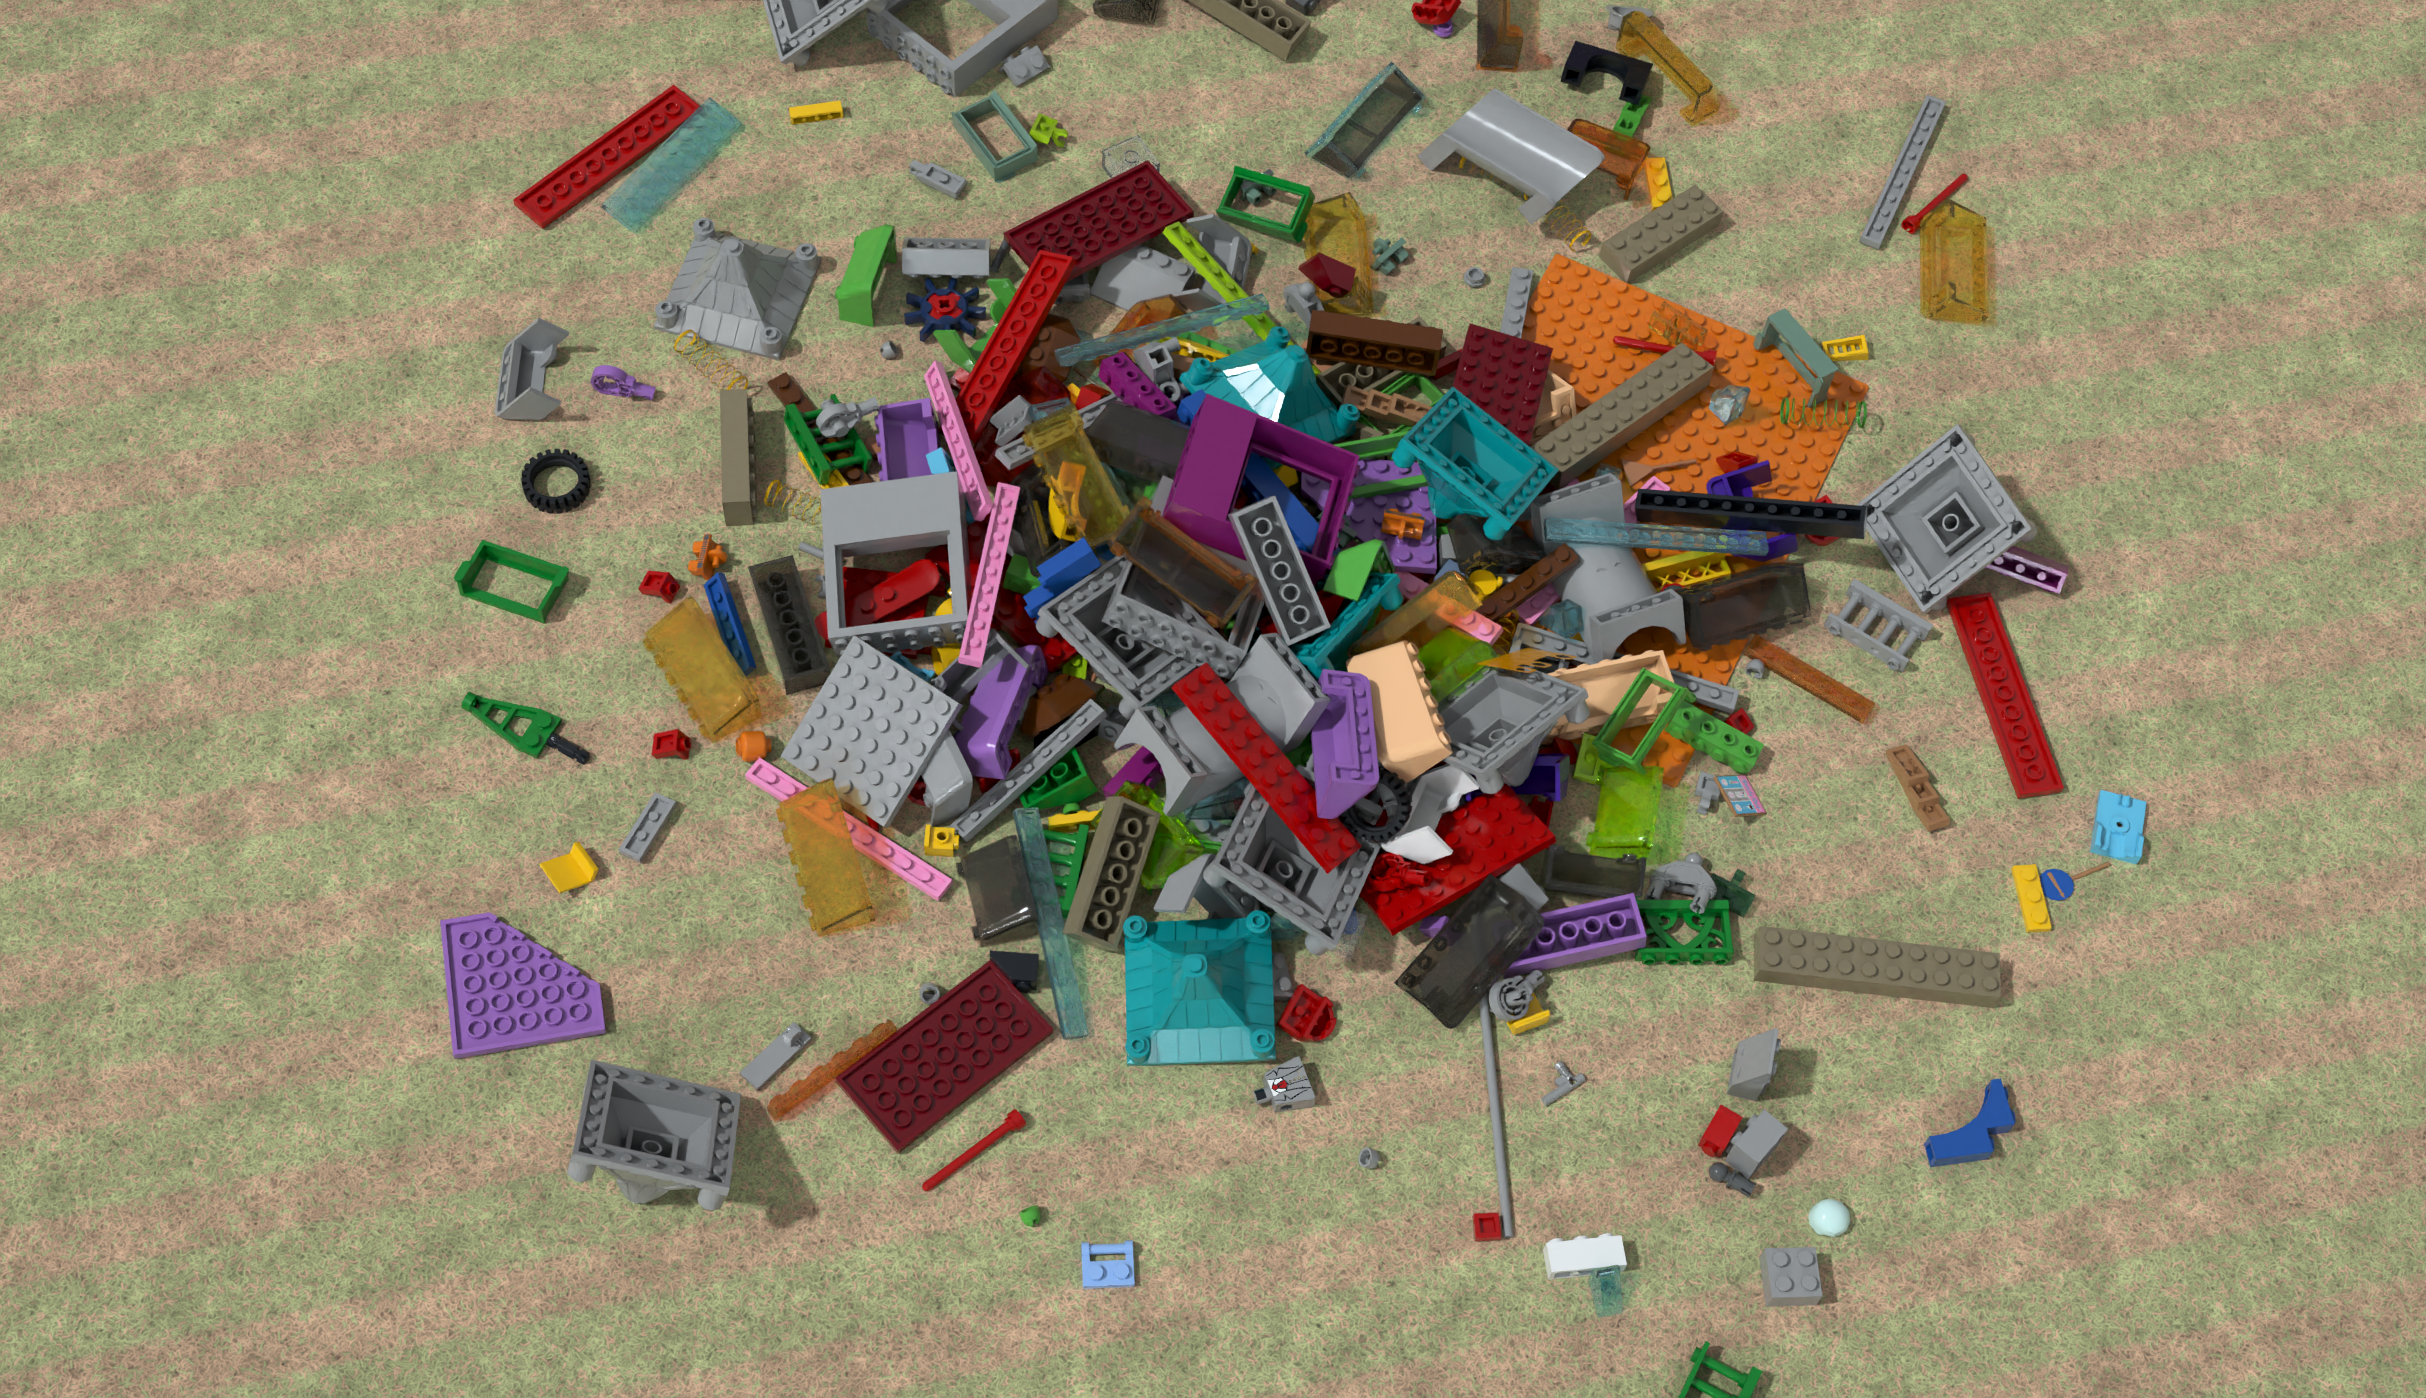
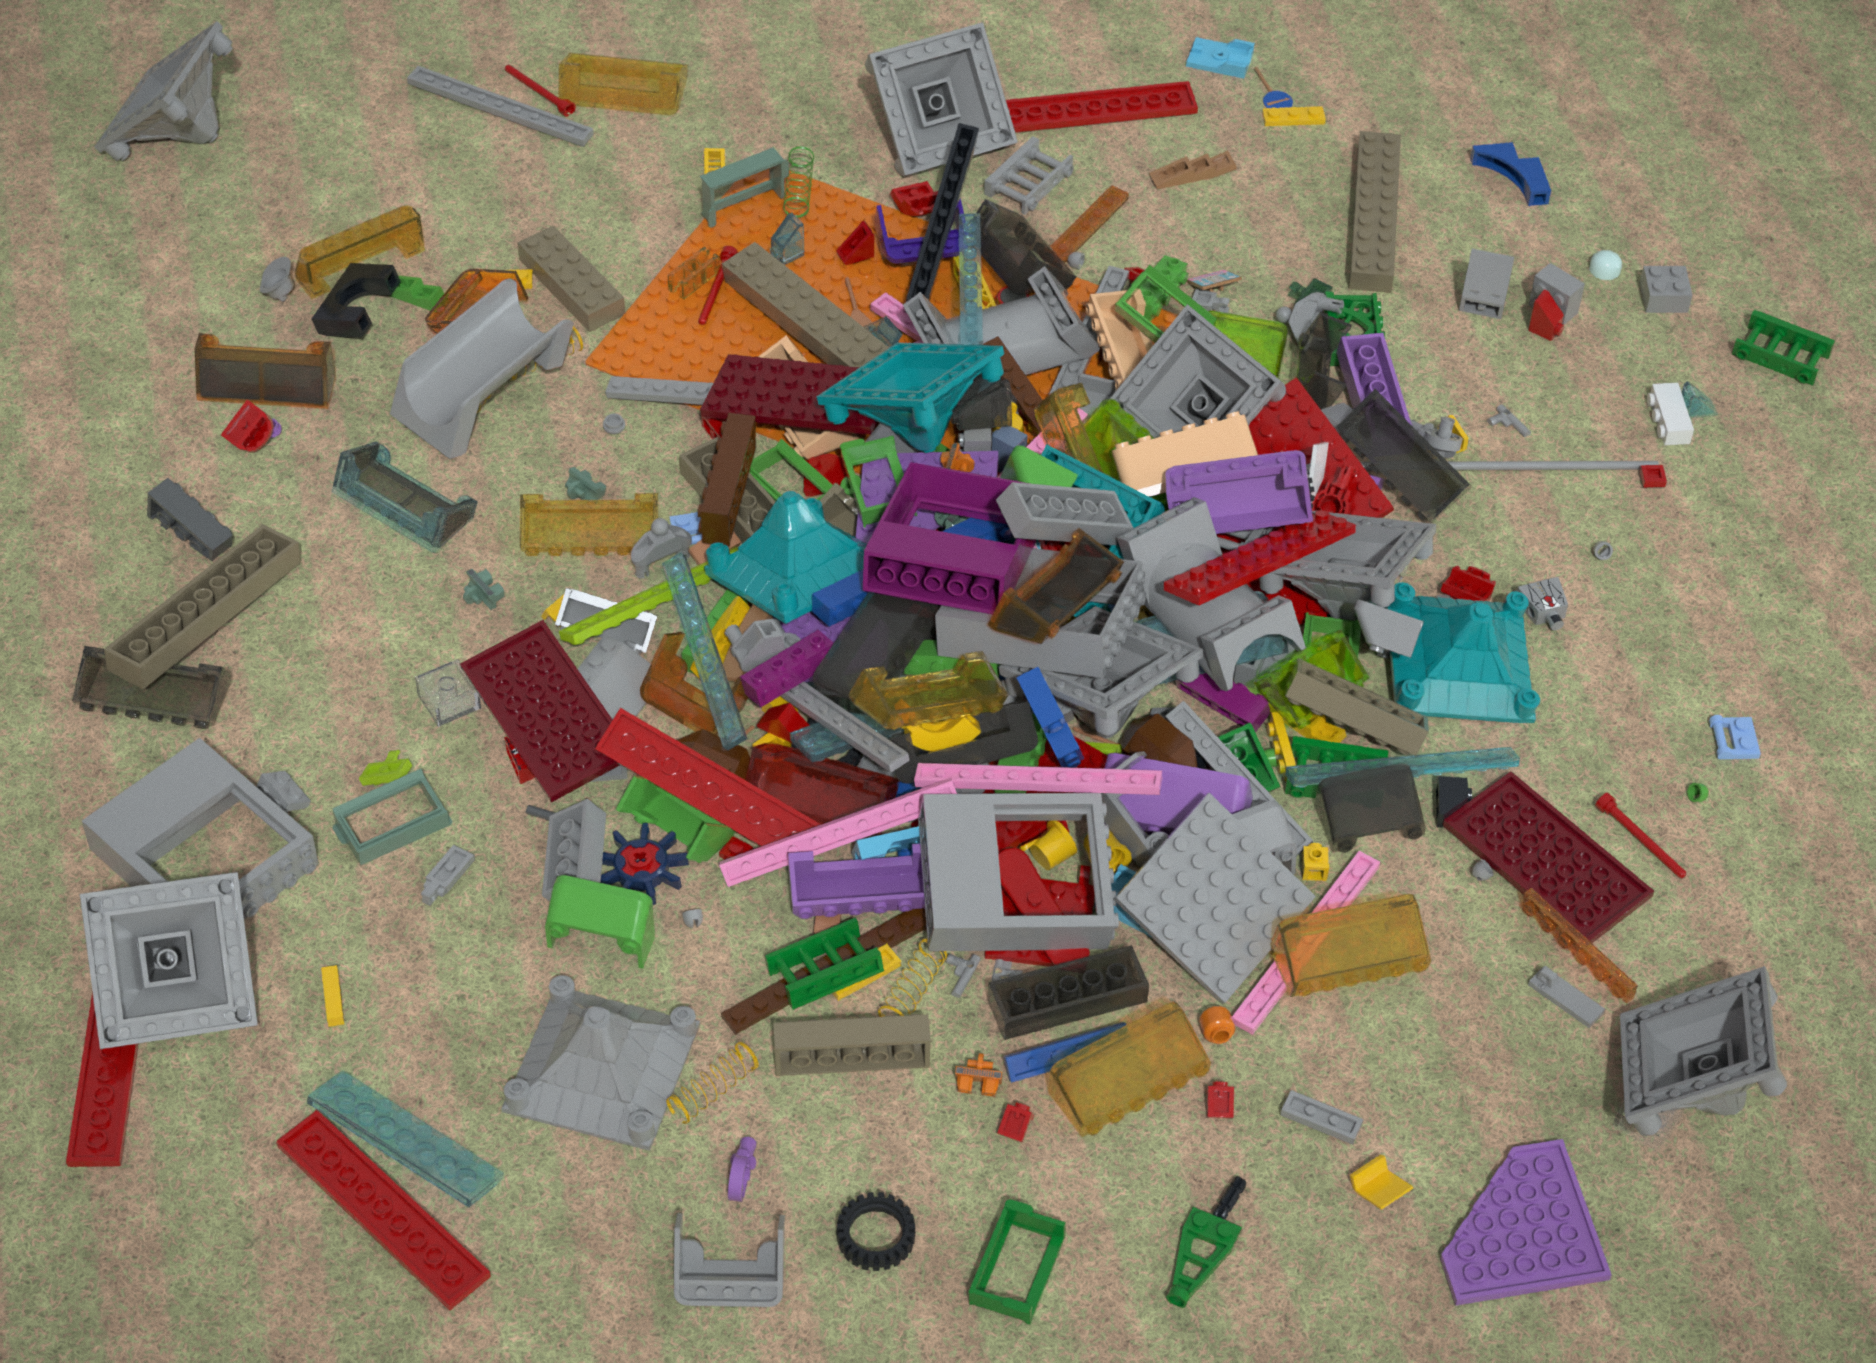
camera: 85 degrees left, 10 degrees down
light grey pin [816,397,880,438] -> none
light grey bracket [990,395,1035,447] -> none
green piece [1216,165,1315,243] -> none
dark red slope [1298,253,1356,298] -> none
medium nougat slope [1340,384,1432,426] -> none
light orange piece [1477,648,1577,673] -> none
clear light blue slope [1539,599,1584,638] -> none
dark grey pin [1709,1162,1756,1198] -> none

